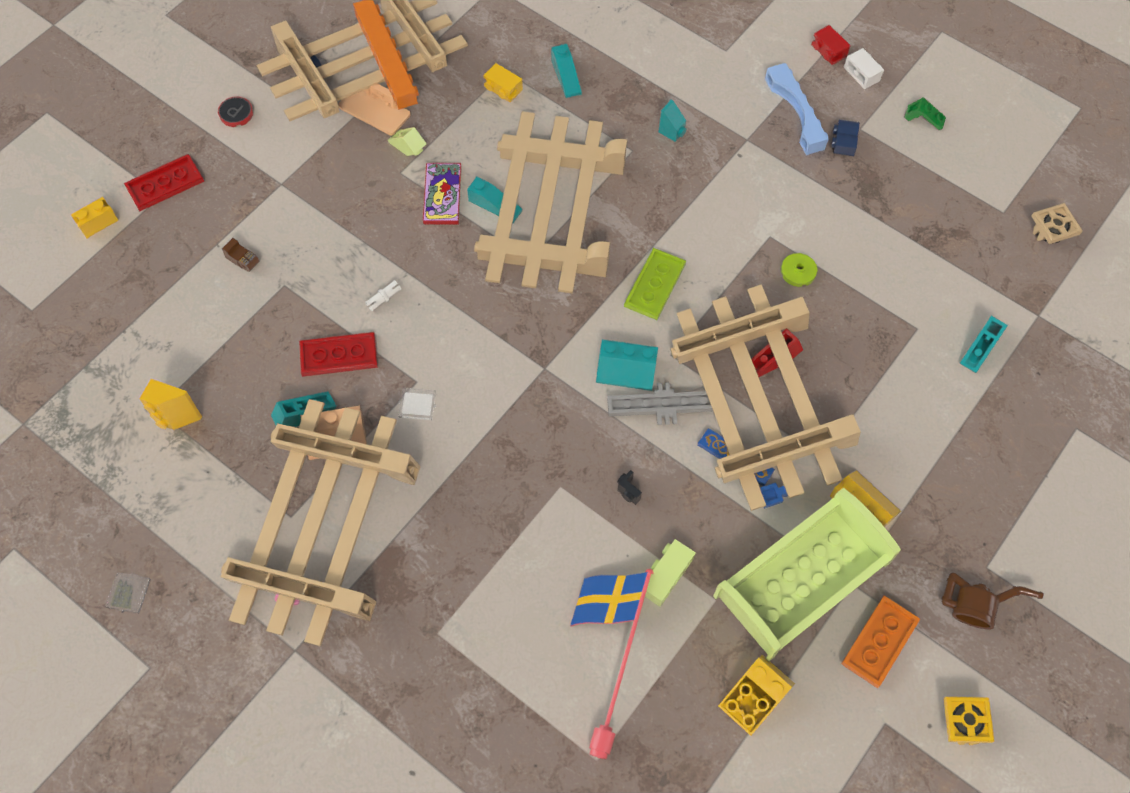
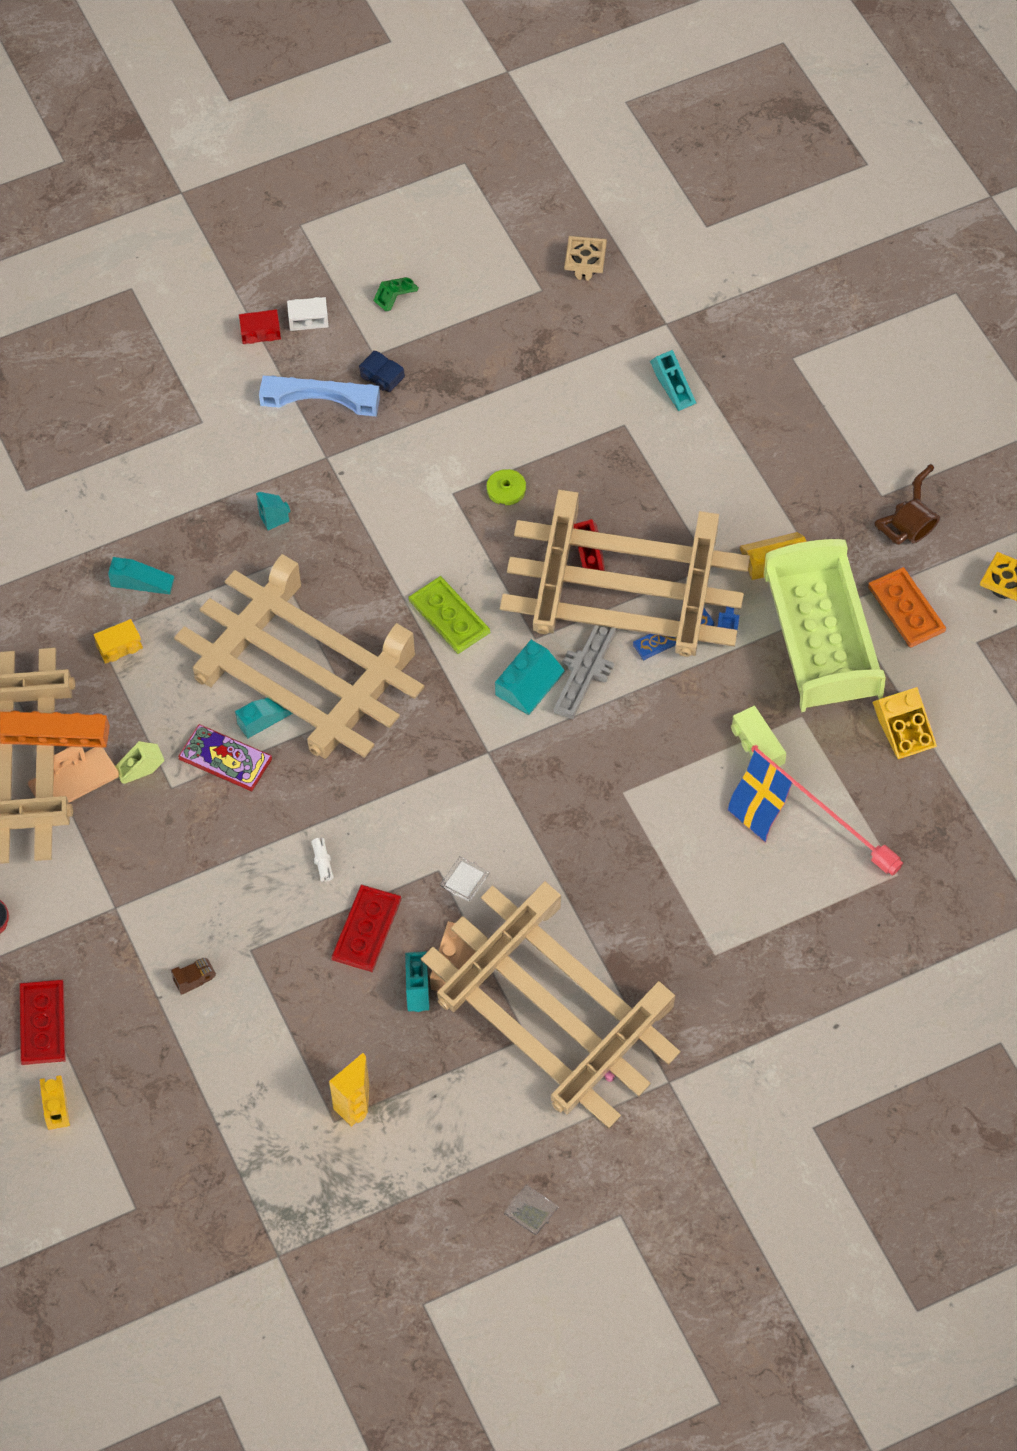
camera: 60 degrees left, 5 degrees down
black bracket [617,470,642,505] -> none

